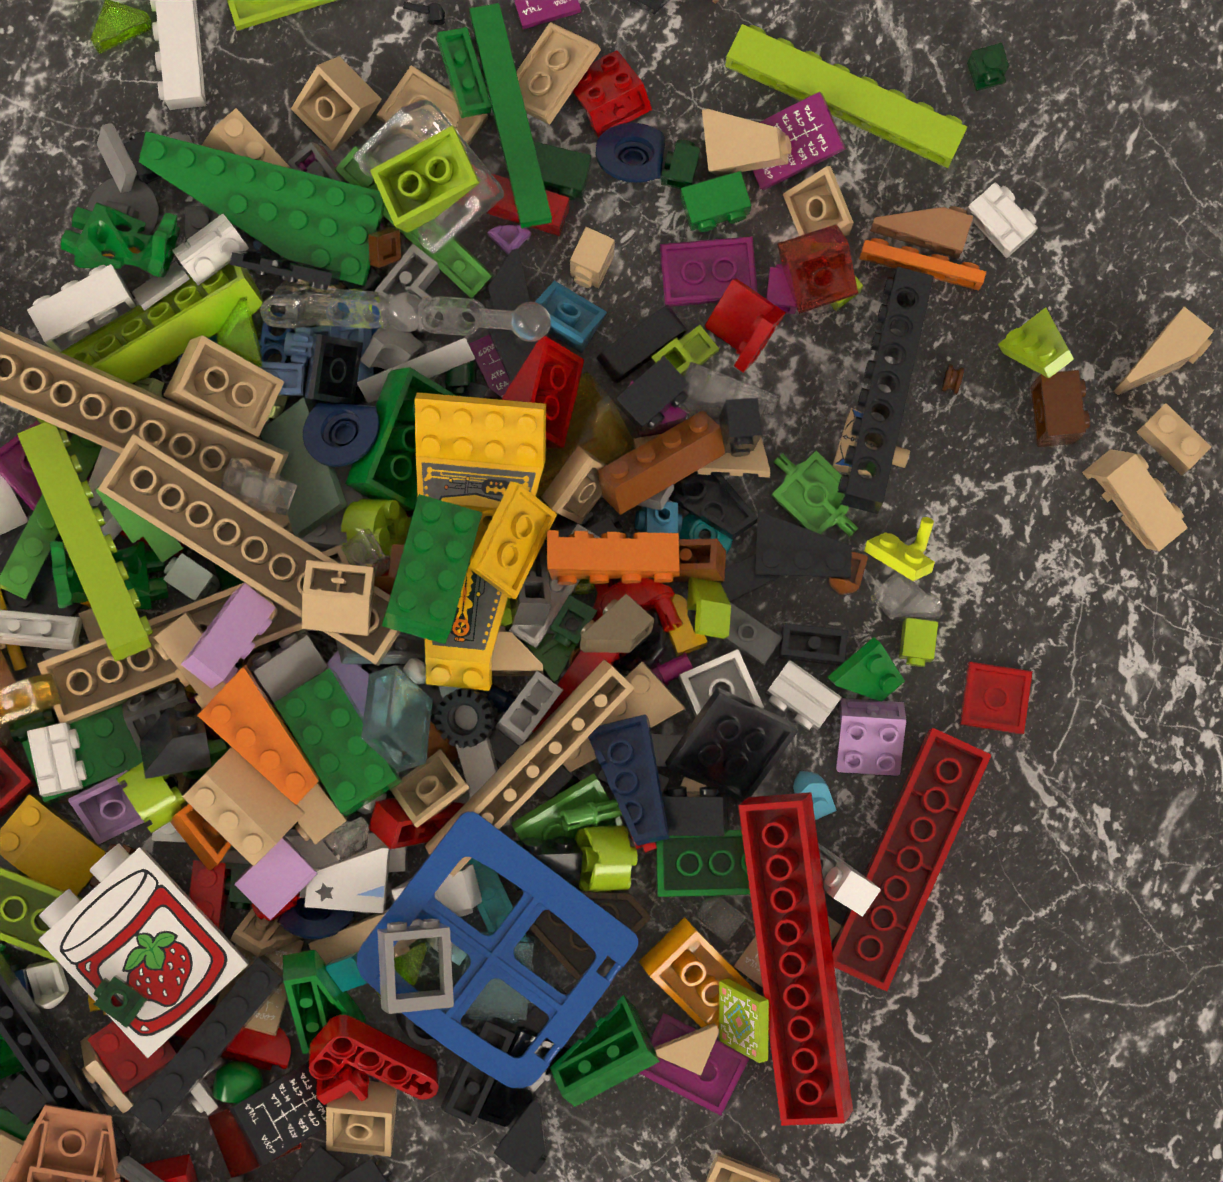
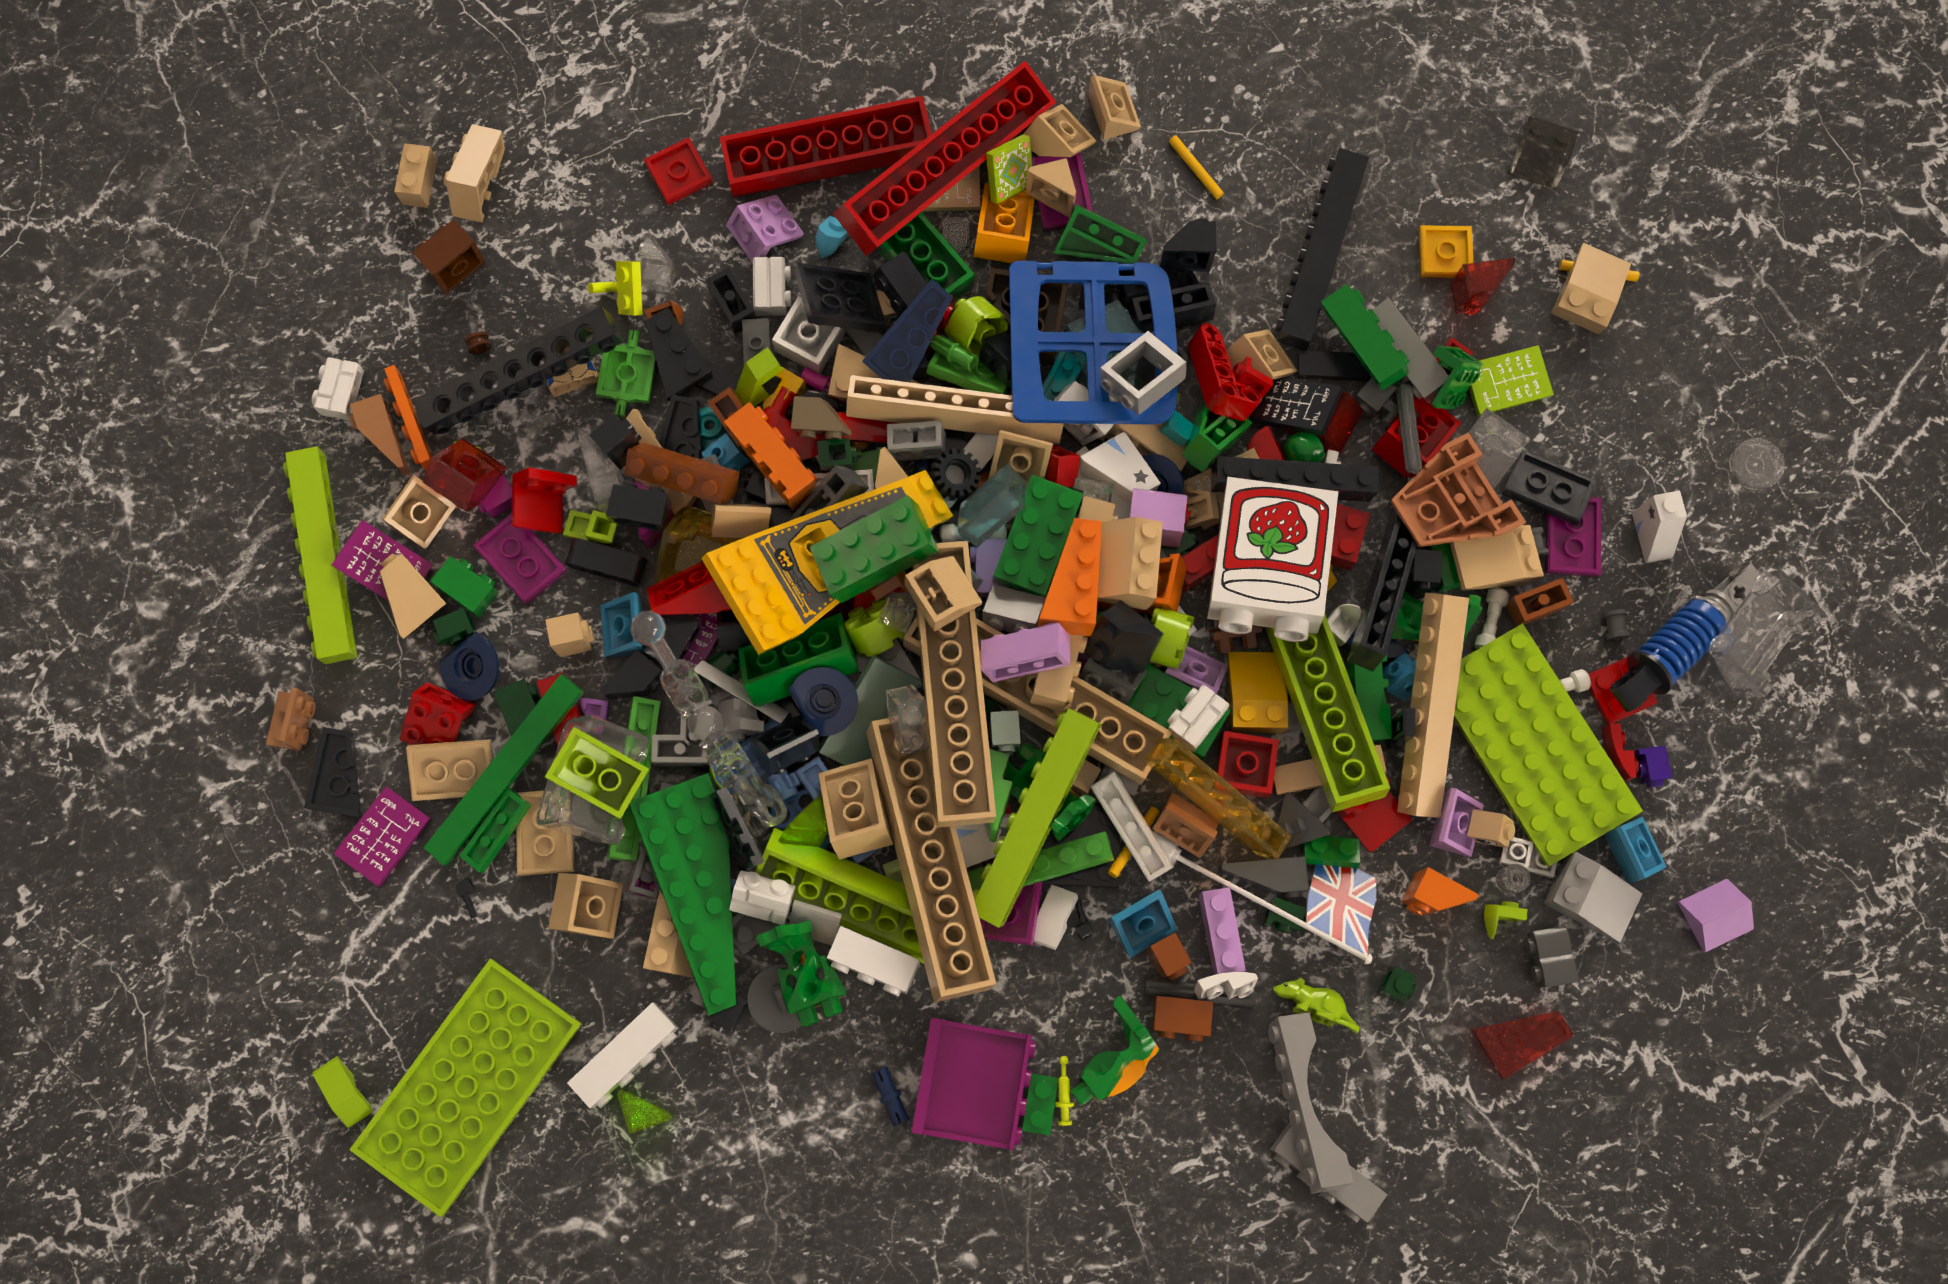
camera: 130 degrees left, 5 degrees down
tan wing [80,1034,134,1114] -> none
dark green brick [93,975,149,1028] -> none
light grey tile [97,123,137,193] -> none
reddish brown plate [368,227,401,268] -> none
yellow tile [468,481,557,599] -> none
white slope [818,843,881,916] -> none
green wing [828,637,905,702] -> none
lime brick [899,618,938,667] -> none
dark green brick [967,43,1009,91] -> none
lime wing [998,307,1074,378] -> none
tan slope [1113,307,1214,395] -> none
none -> tan slope [1024,104,1096,157]

